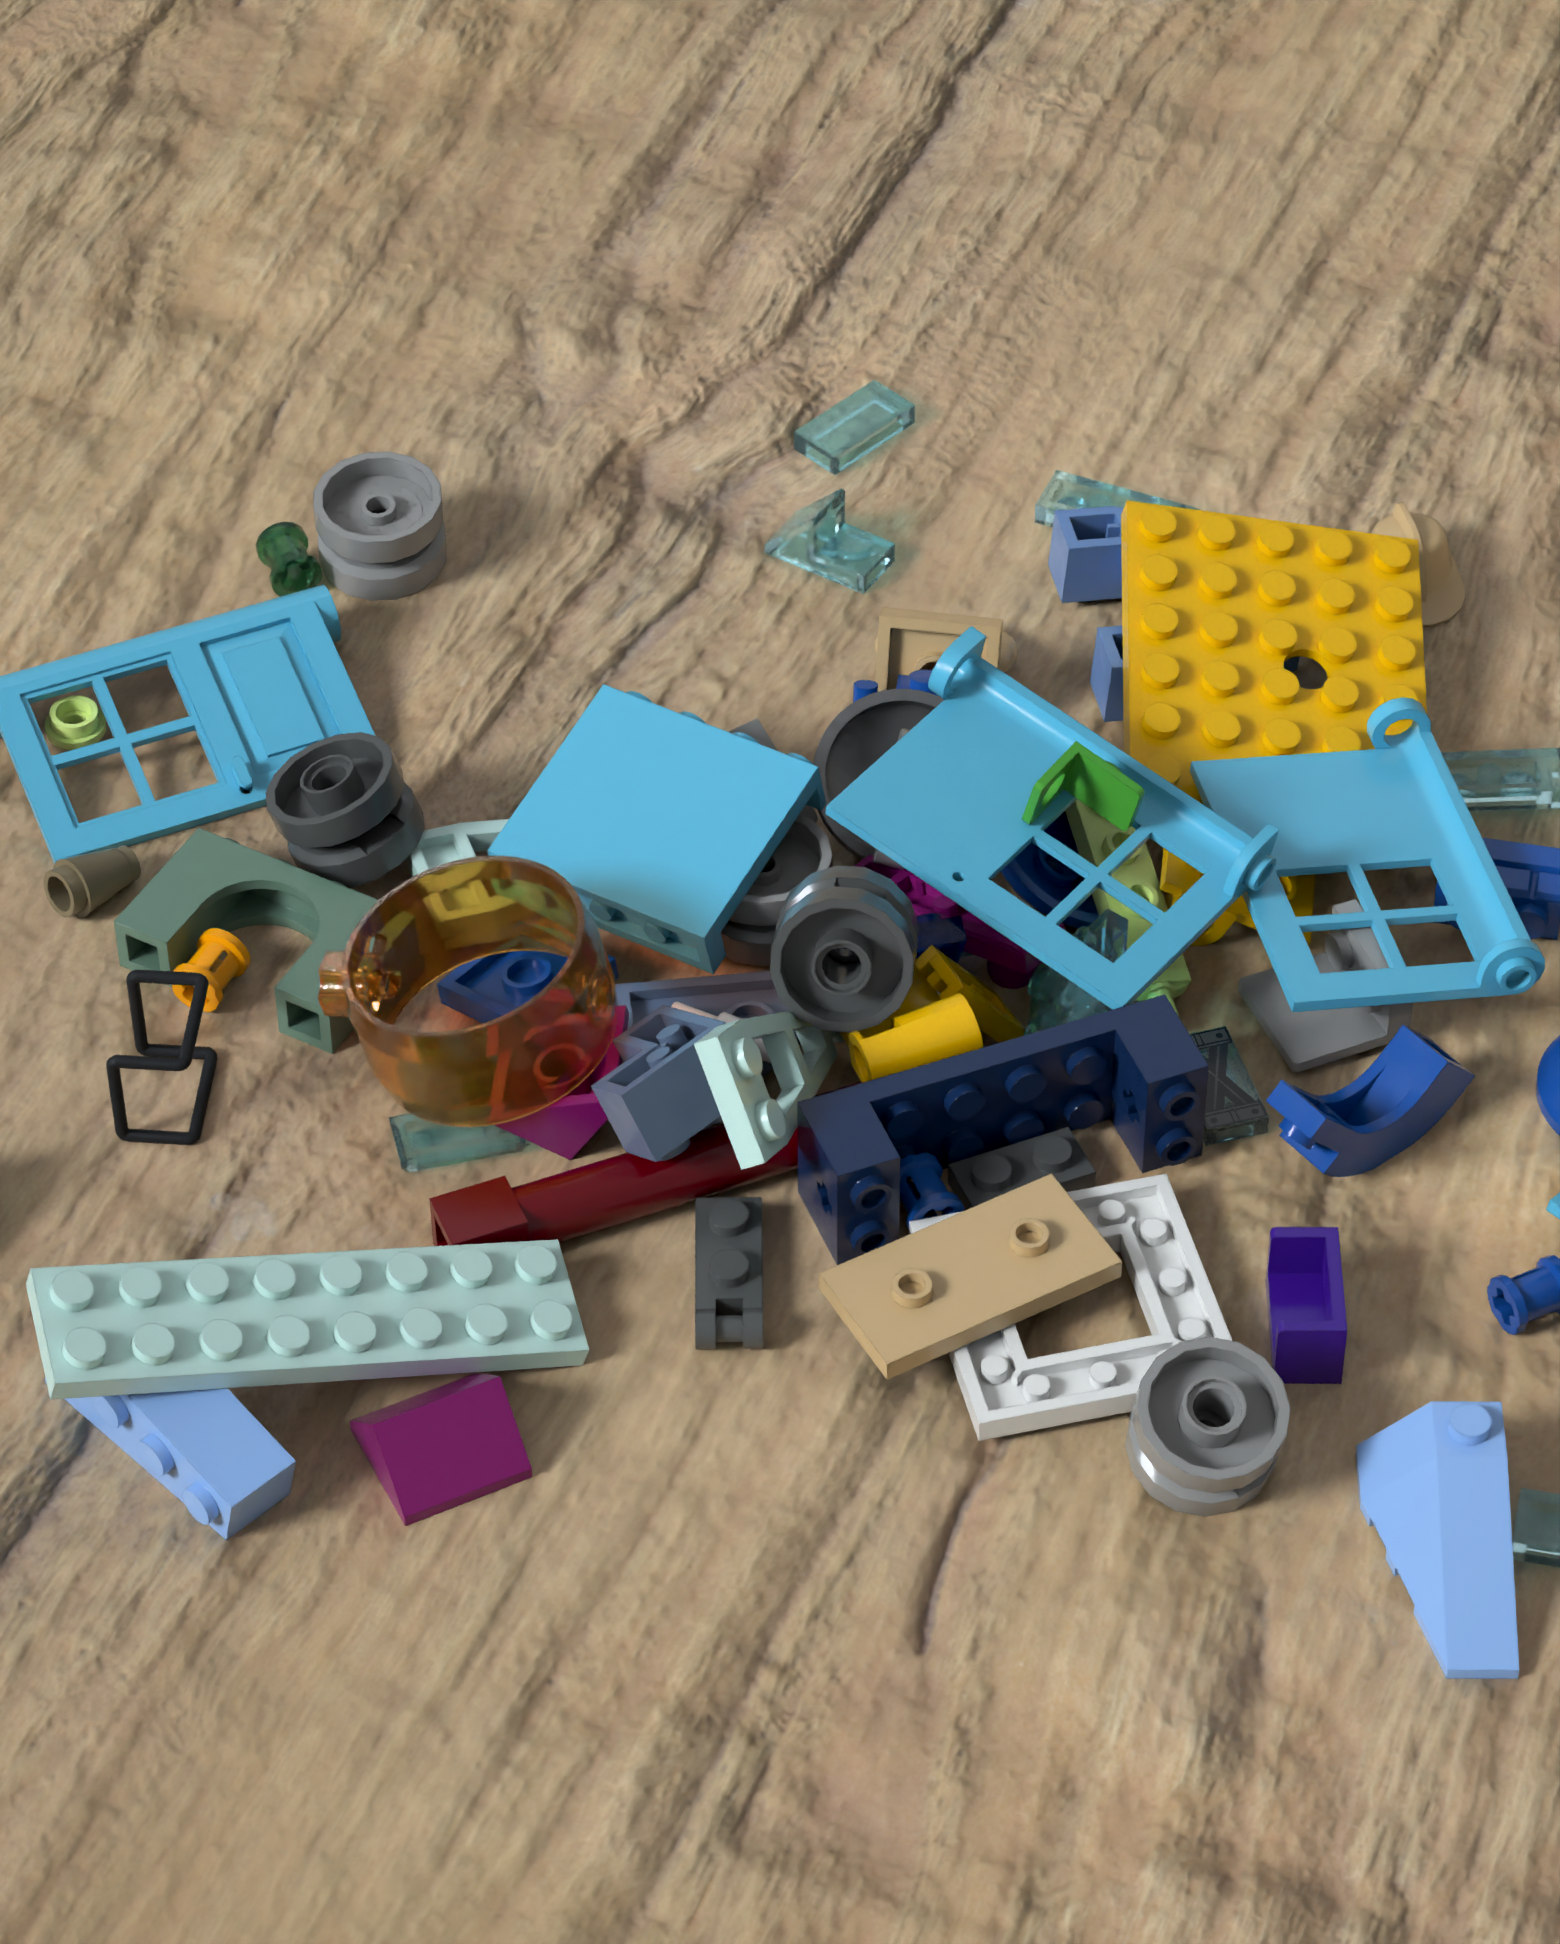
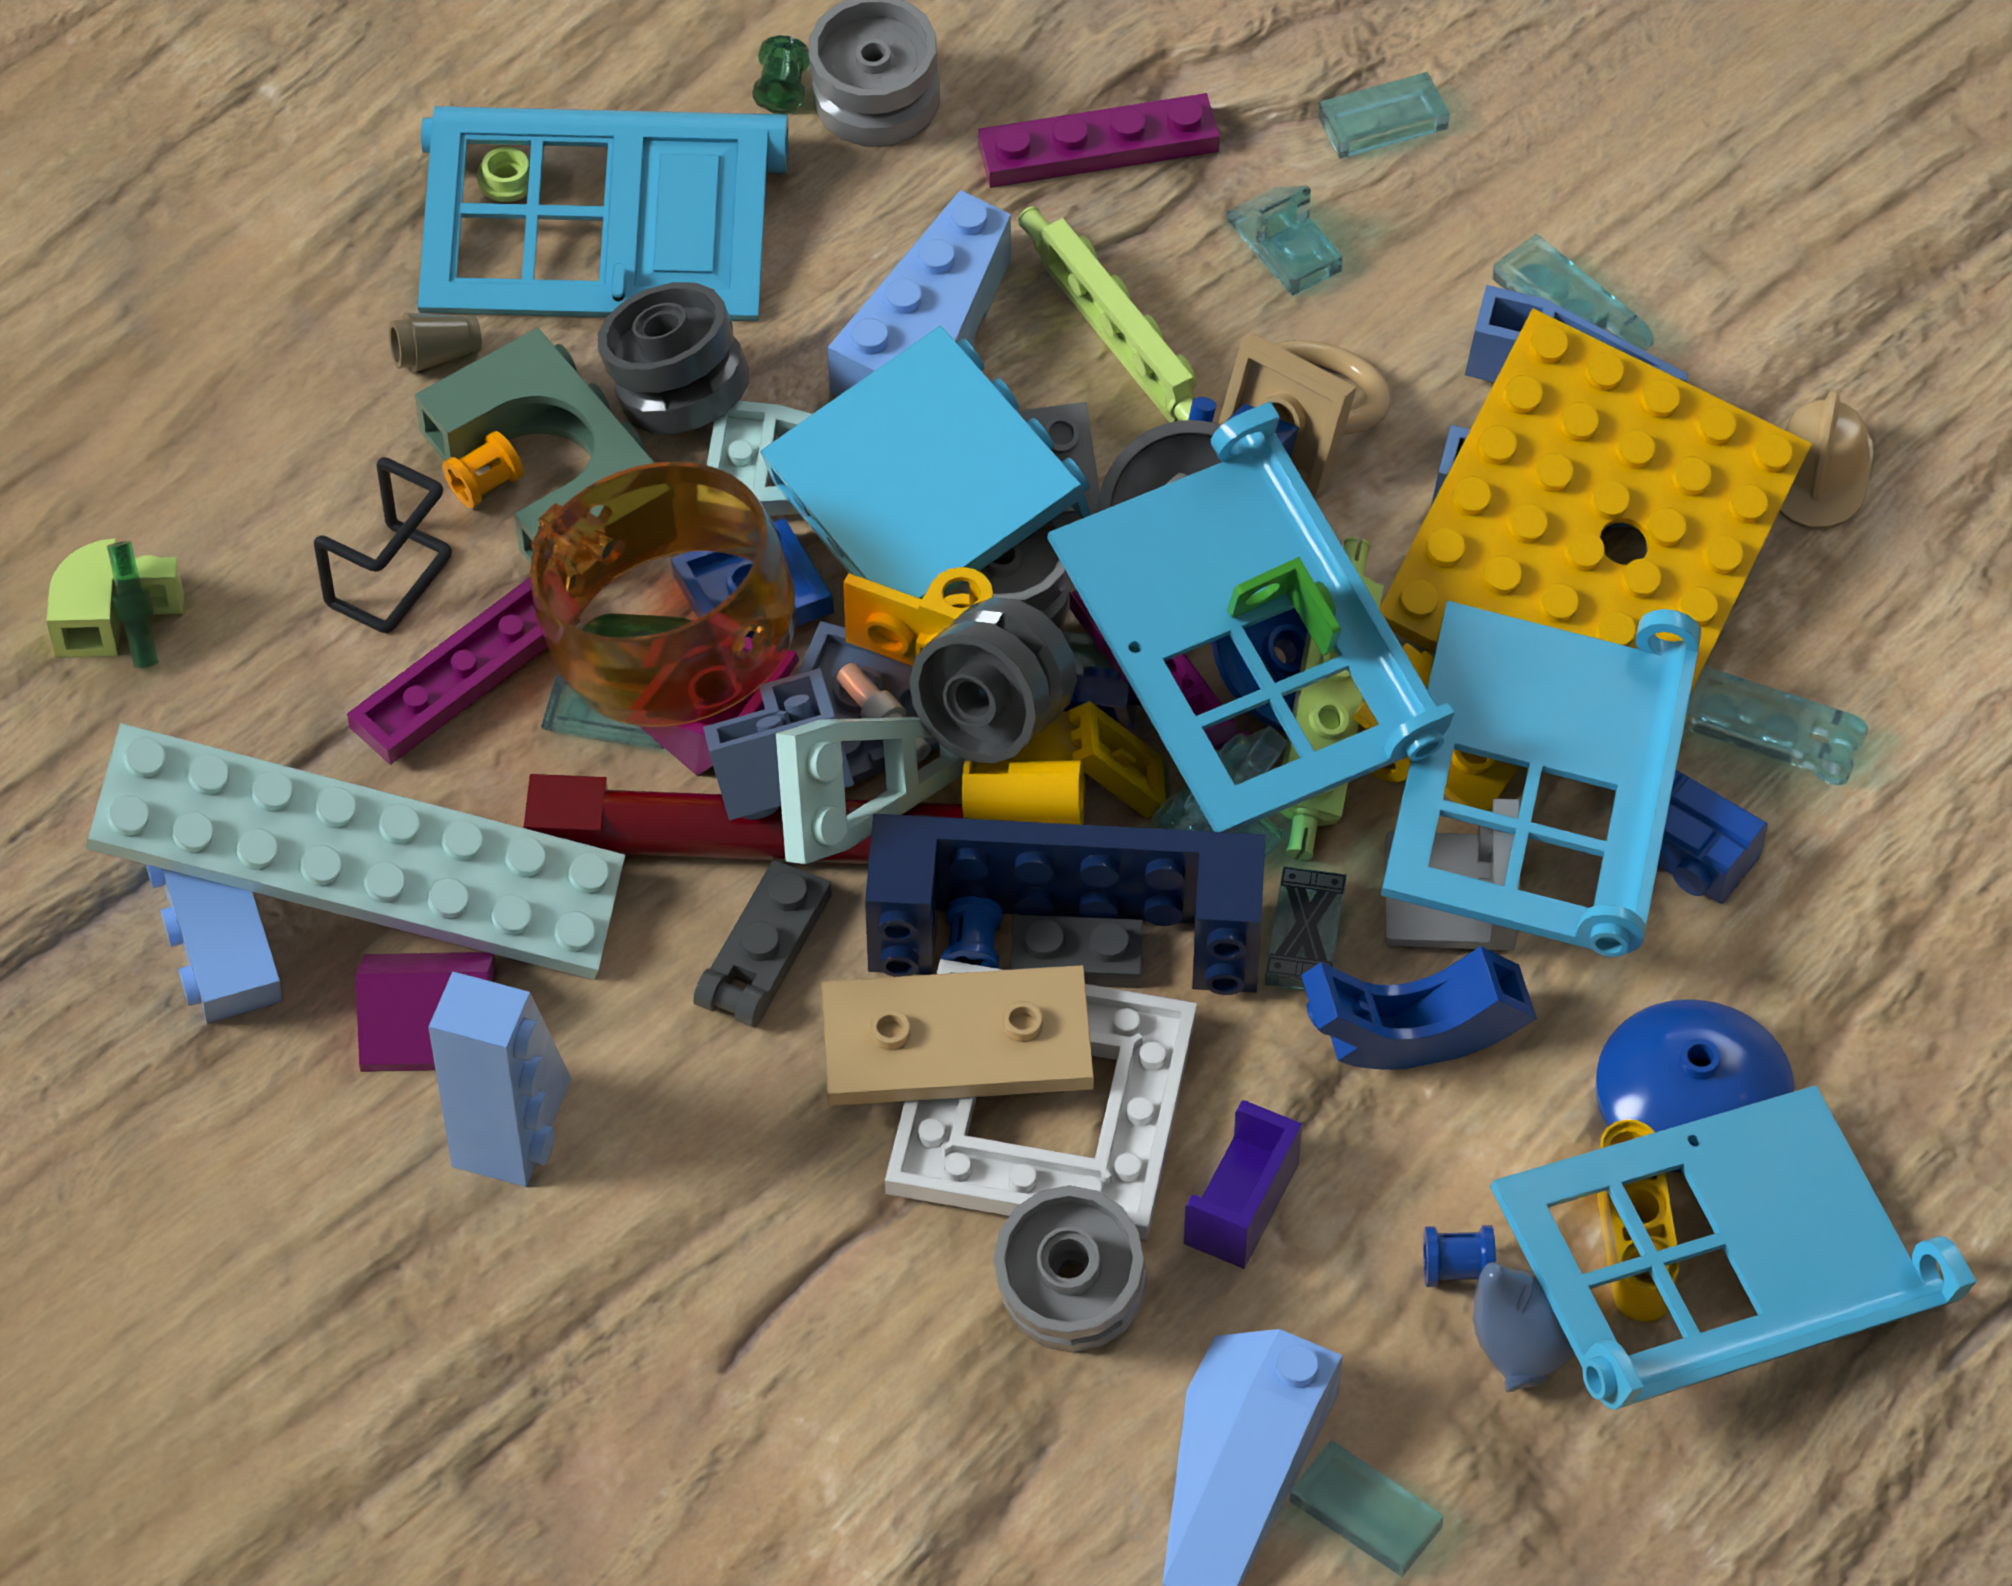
camera: 25 degrees right, 10 degrees up
none -> magenta plate [347,572,580,765]
none -> light blue wedge [429,971,572,1187]
none -> light blue wedge [828,190,1011,397]
none -> yellow piece [843,567,993,666]
none -> magenta plate [978,93,1220,188]
none -> yellowish green plate [1017,206,1196,423]

